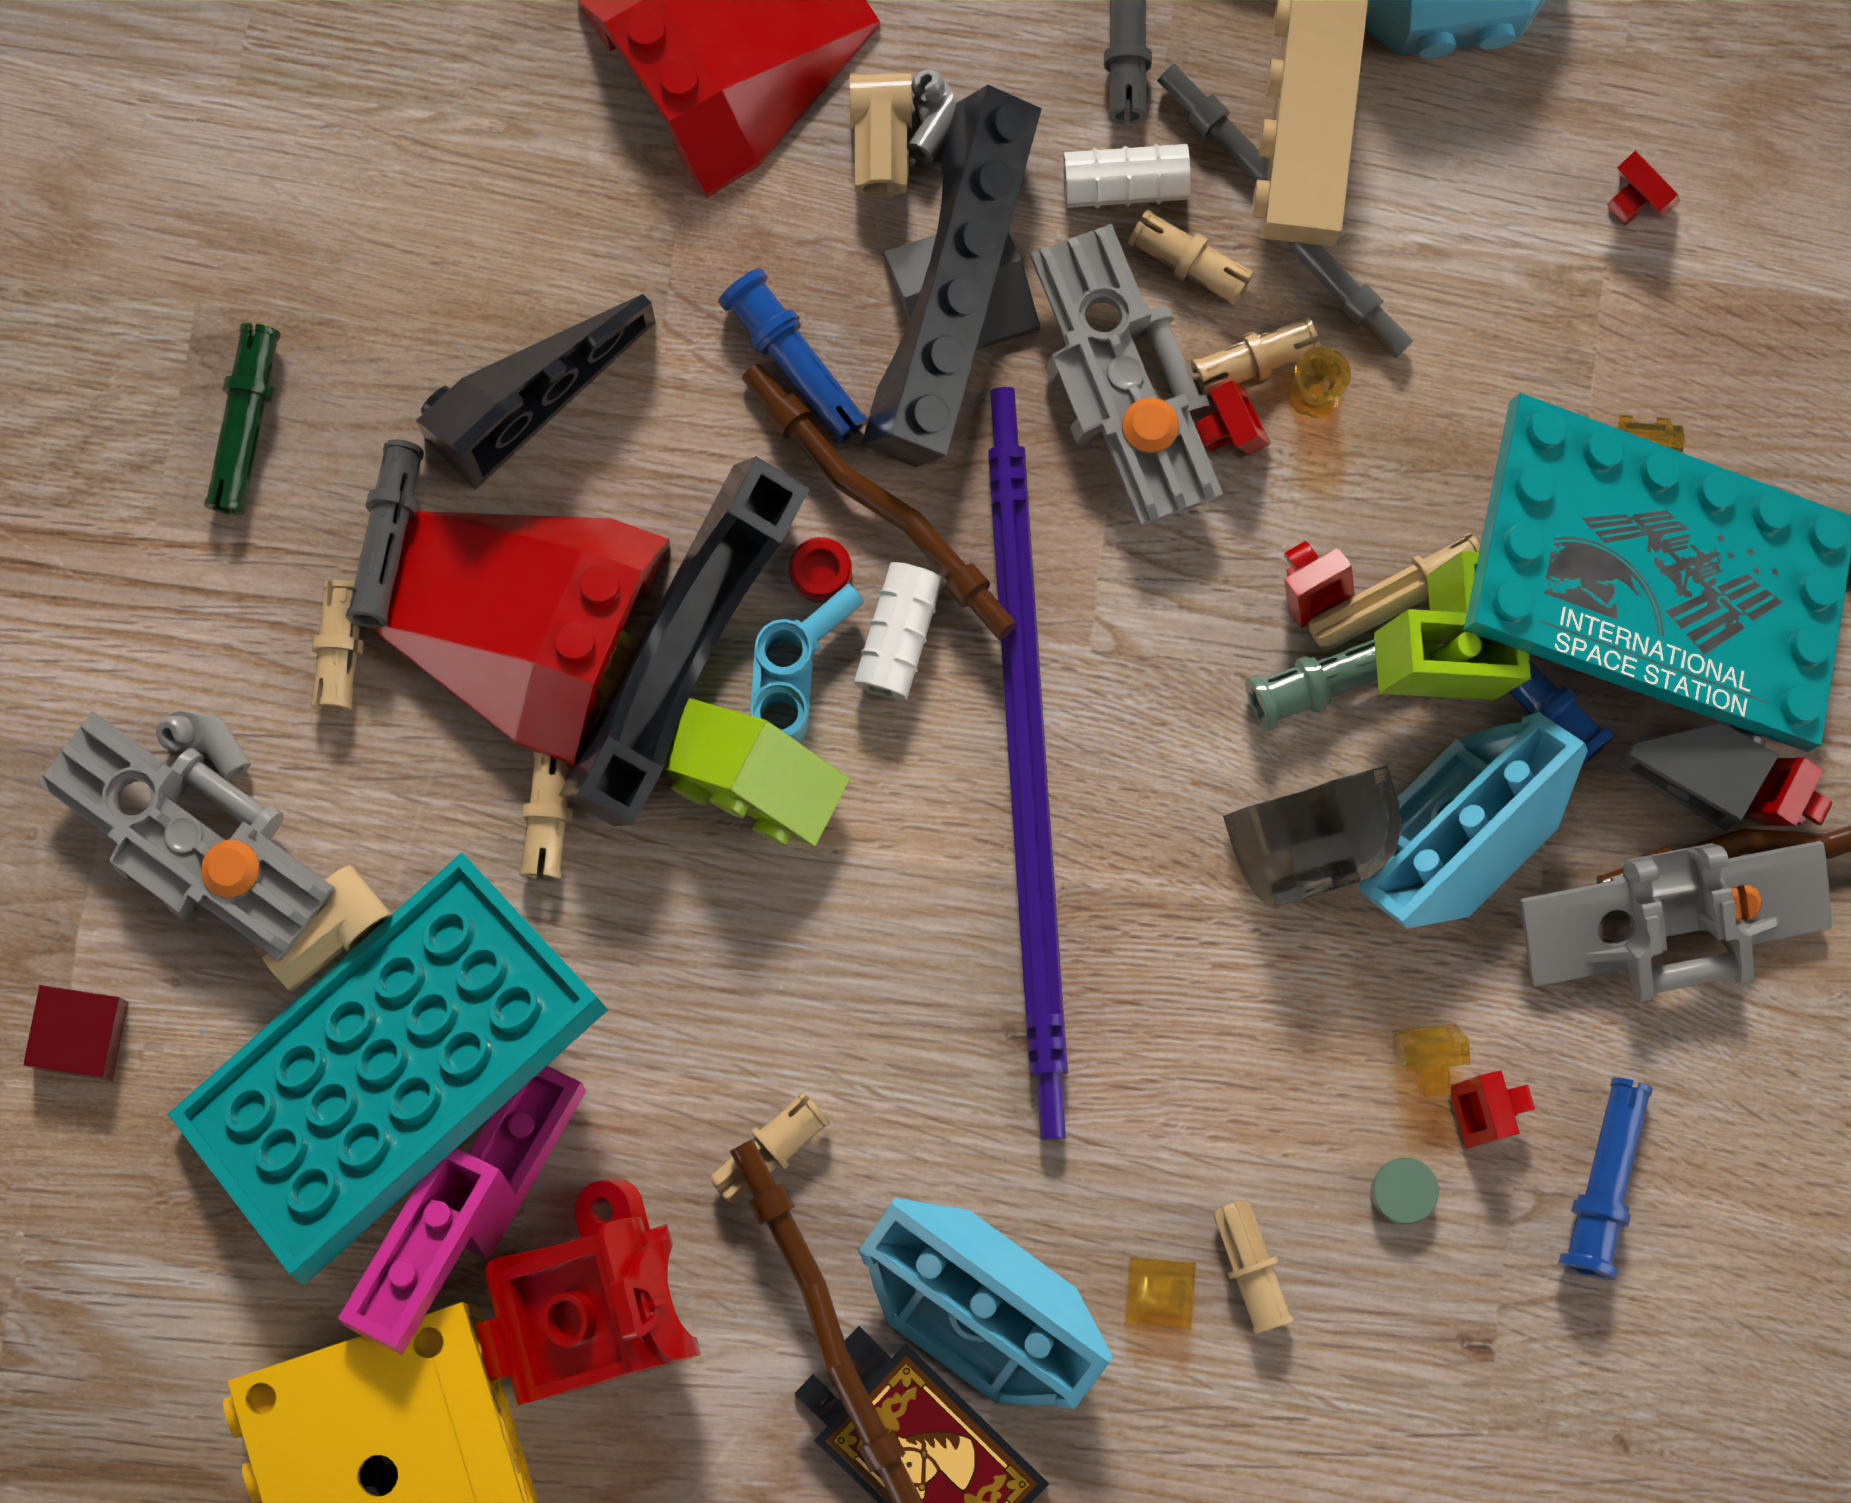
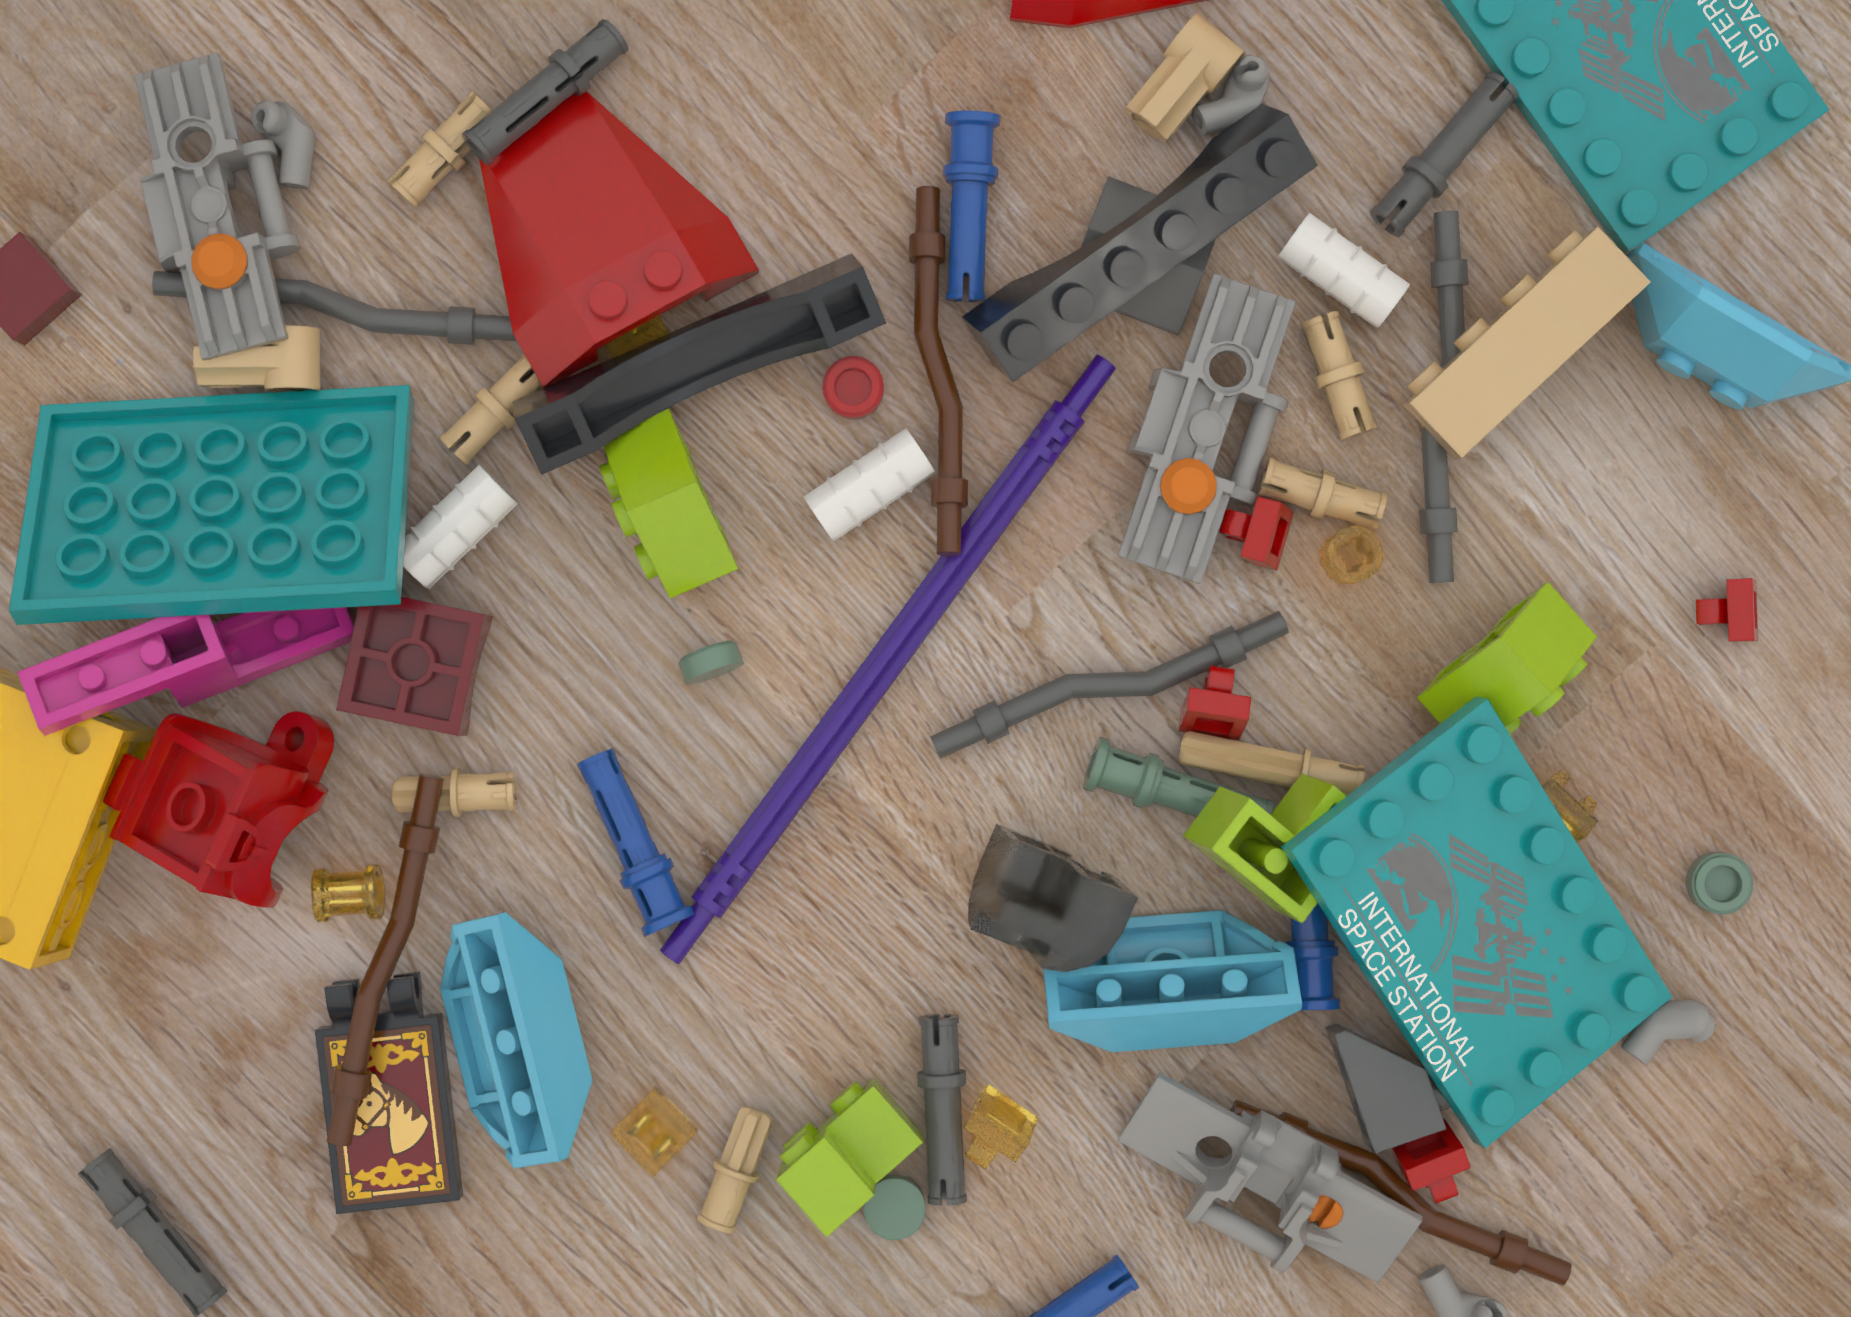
camera: 45 degrees right, 10 degrees up
black wedge [416,294,656,489] -> none
medium azure beam [750,583,864,743] -> none
red tile [1448,1070,1535,1149] -> none
none -> dark grey bar [152,271,516,345]
none -> clear yellow bush [311,864,385,922]
none -> dark red piece [336,597,493,736]
none -> white axle [403,465,518,589]
none -> blue pin [577,748,694,937]
none -> sand green tile [678,640,744,685]
none -> lime brick [776,1078,923,1238]
none -> dark grey pin [917,1014,967,1206]
none -> dark grey bar [930,611,1289,759]
none -> lime brick [1417,581,1597,735]
none -> sand green tile [1686,852,1753,915]

